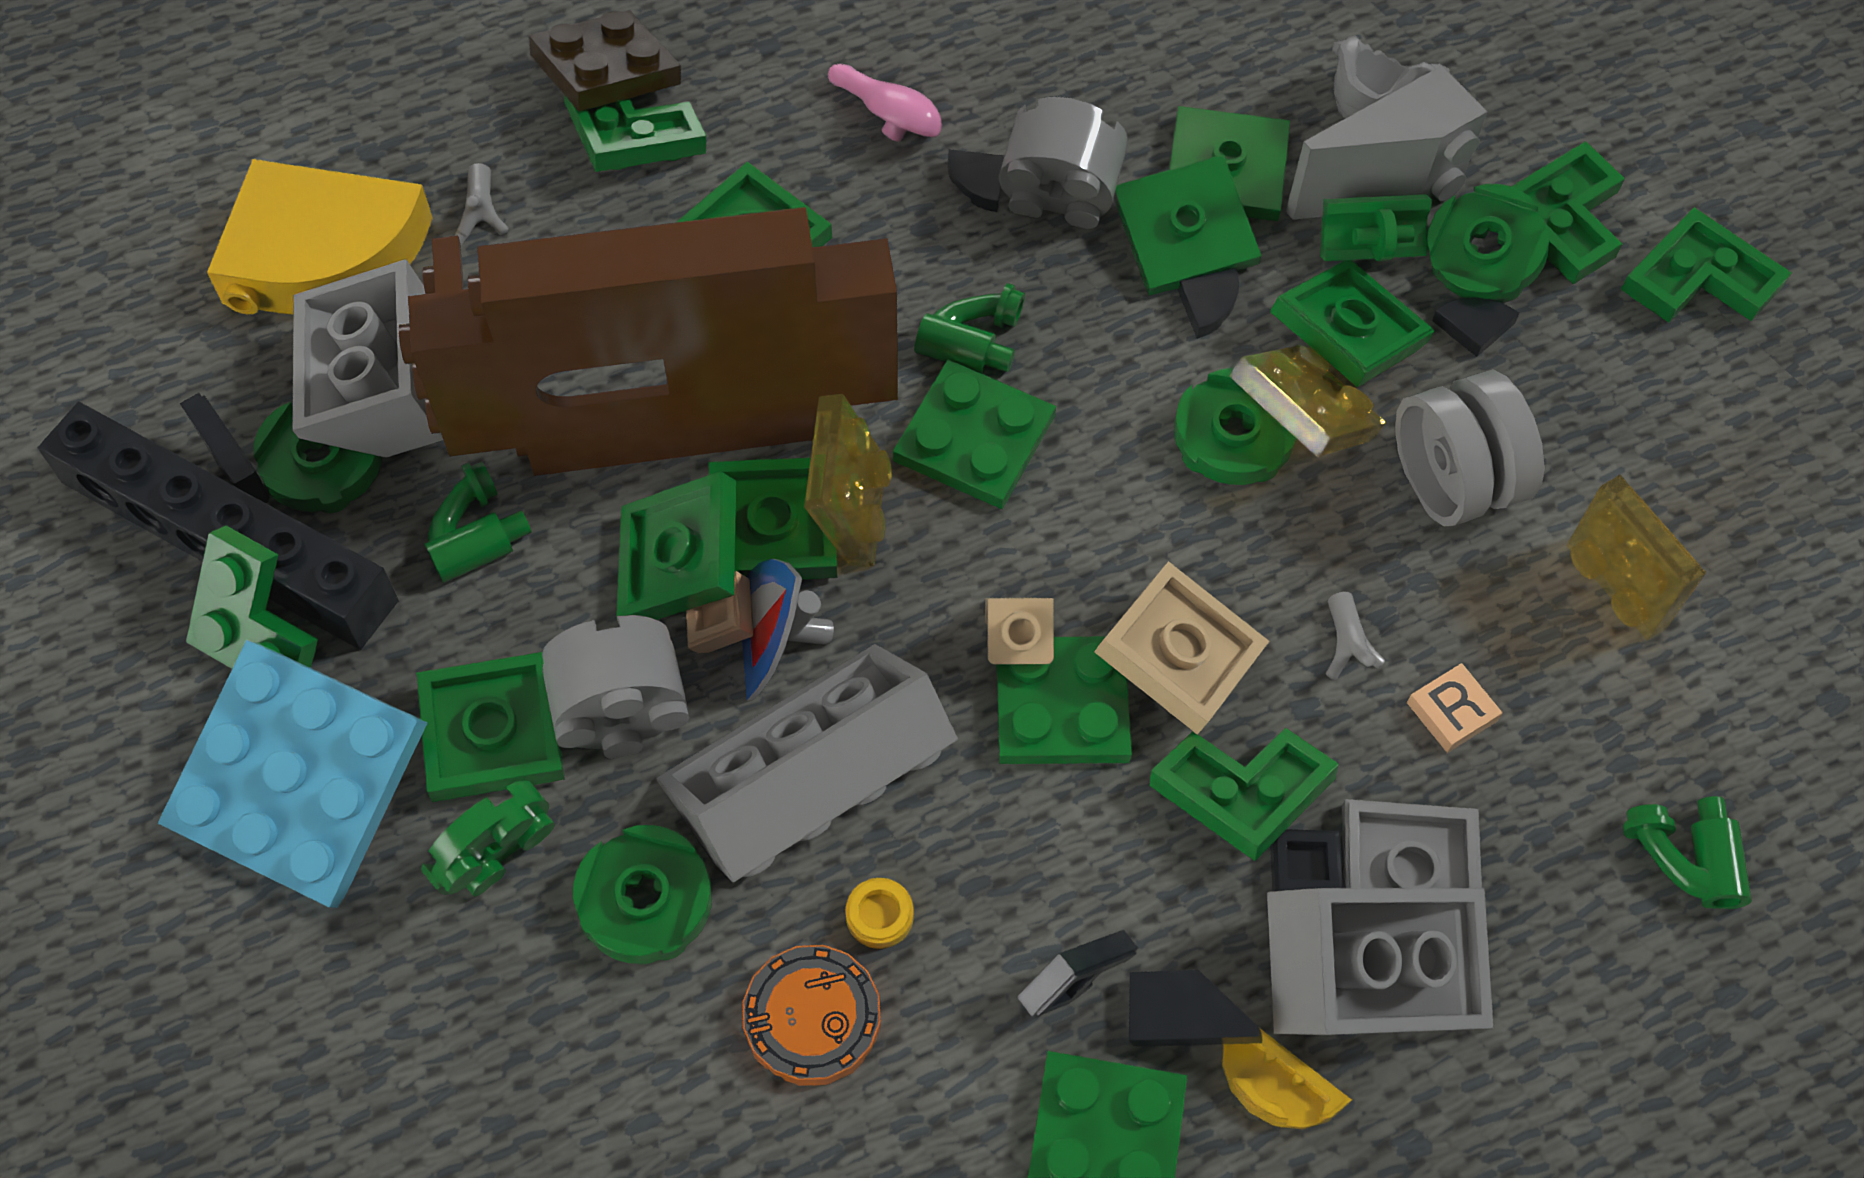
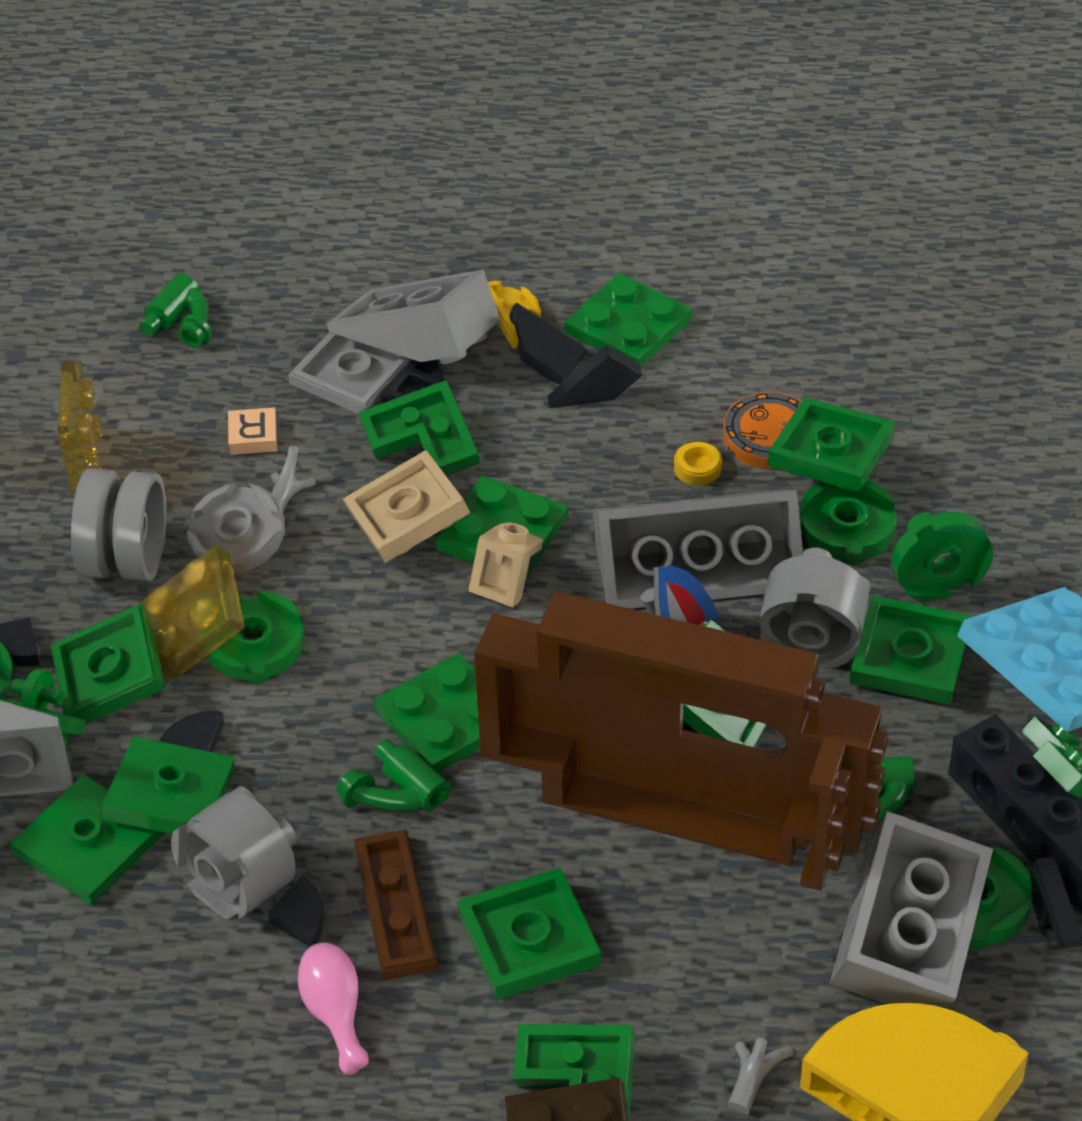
camera: 150 degrees left, 15 degrees down
none -> light grey tile [187,484,285,573]
none -> reddish brown tile [354,829,438,981]
none -> green plate [768,397,895,492]

